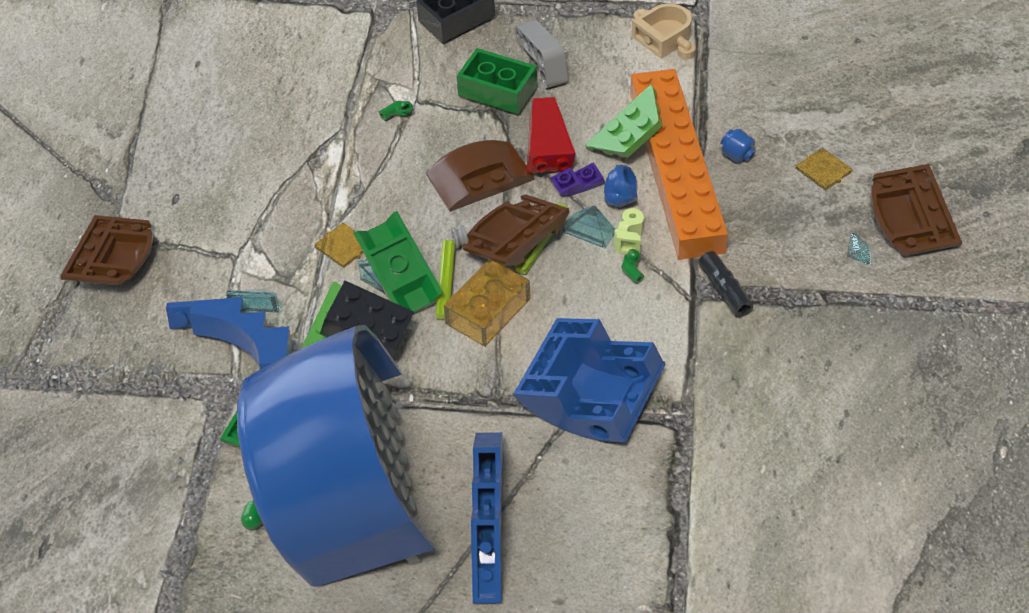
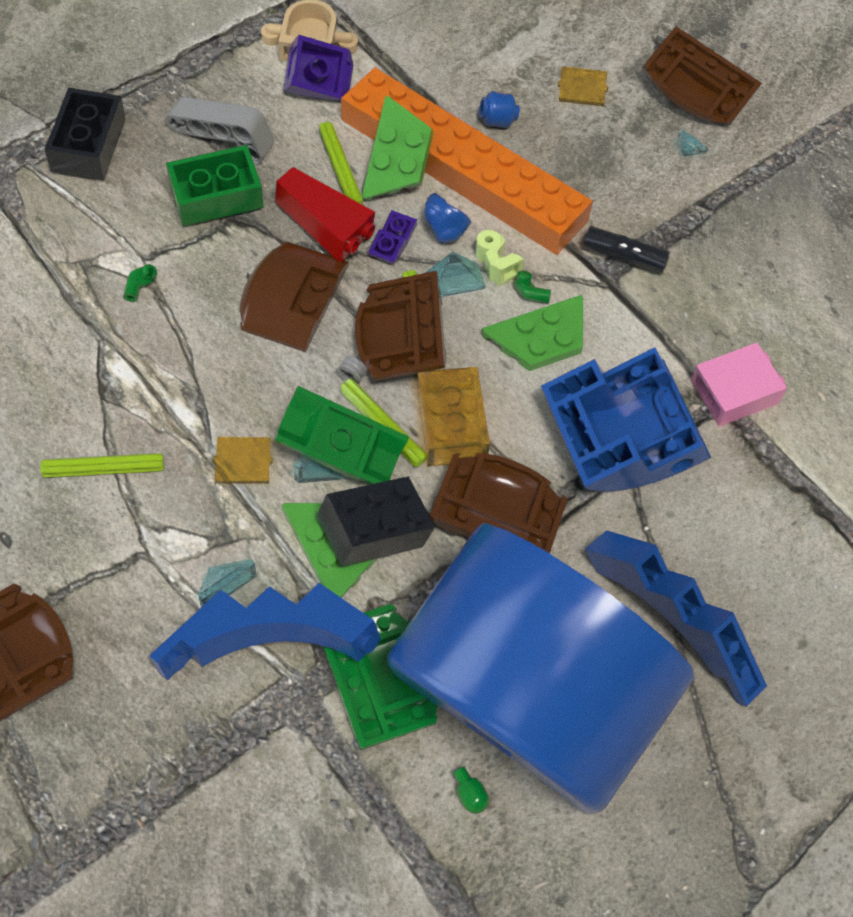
camera: 50 degrees left, 10 degrees up
none -> lime axle [40,453,164,477]
none -> dark purple slope [283,35,354,100]
none -> lime axle [319,121,363,205]
none -> reddish brown slope [430,453,568,553]
none -> bright green wing [481,295,583,371]
none -> bright pink brick [691,343,787,427]

